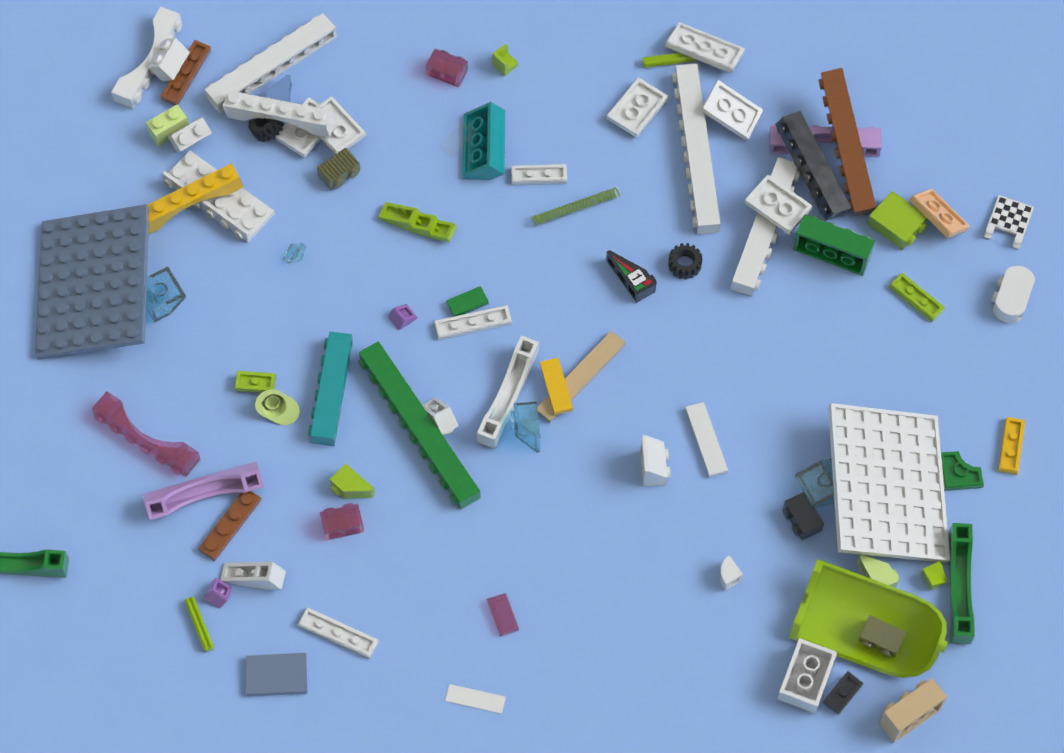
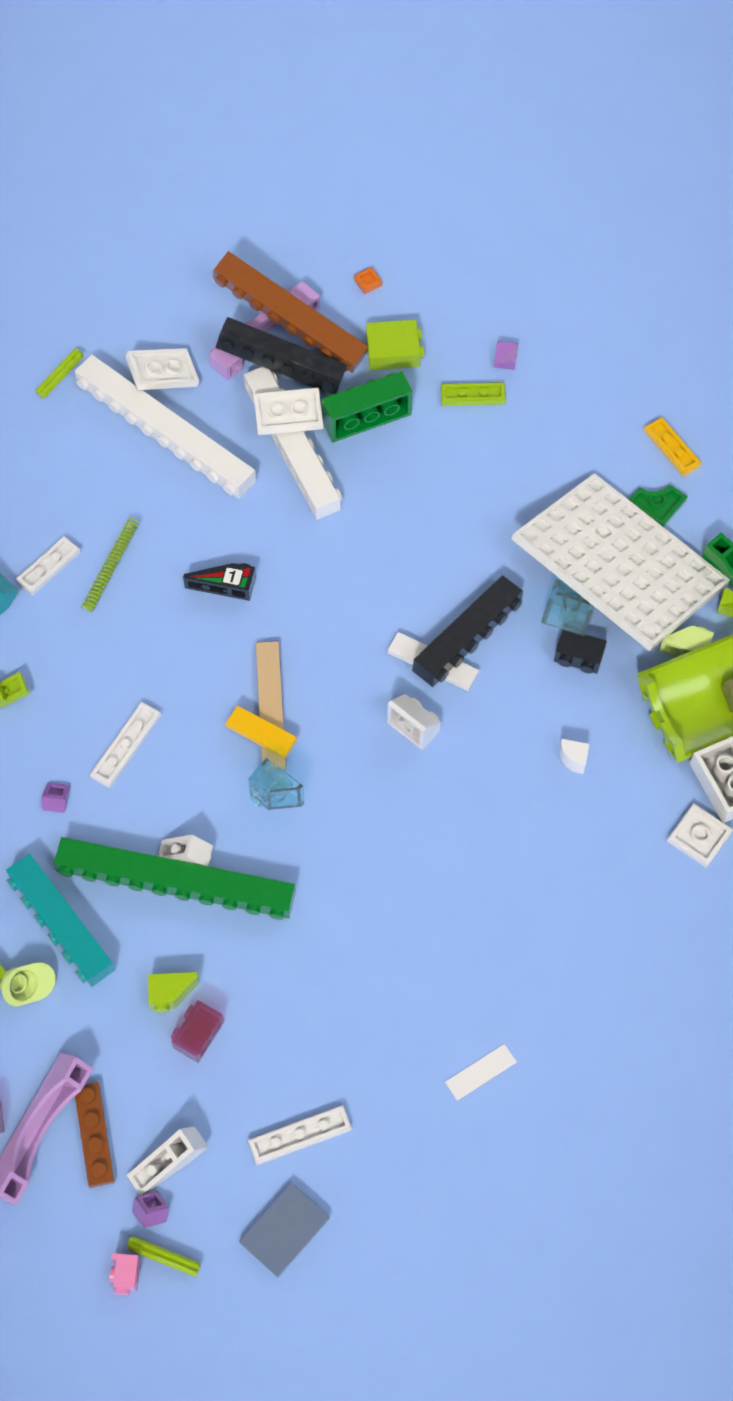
camera: 45 degrees left, 0 degrees up
green tile [446,286,489,317] -> none
white arch [477,336,539,449] -> none
clear pink tile [487,593,519,637] -> none
white plate [607,77,668,138] -> none
white tile [665,22,745,73] -> none
black tyre [668,243,702,279] -> none
light nougat tile [909,189,970,238] -> none
flag [984,195,1034,249] -> none
white brick [991,266,1035,323] -> none
none -> bright pink brick [110,1253,140,1295]
none -> orange tile [354,267,382,294]
none -> black brick [412,575,523,687]
none -> medium lavender slope [494,341,518,370]
none -> white tile [667,803,733,868]

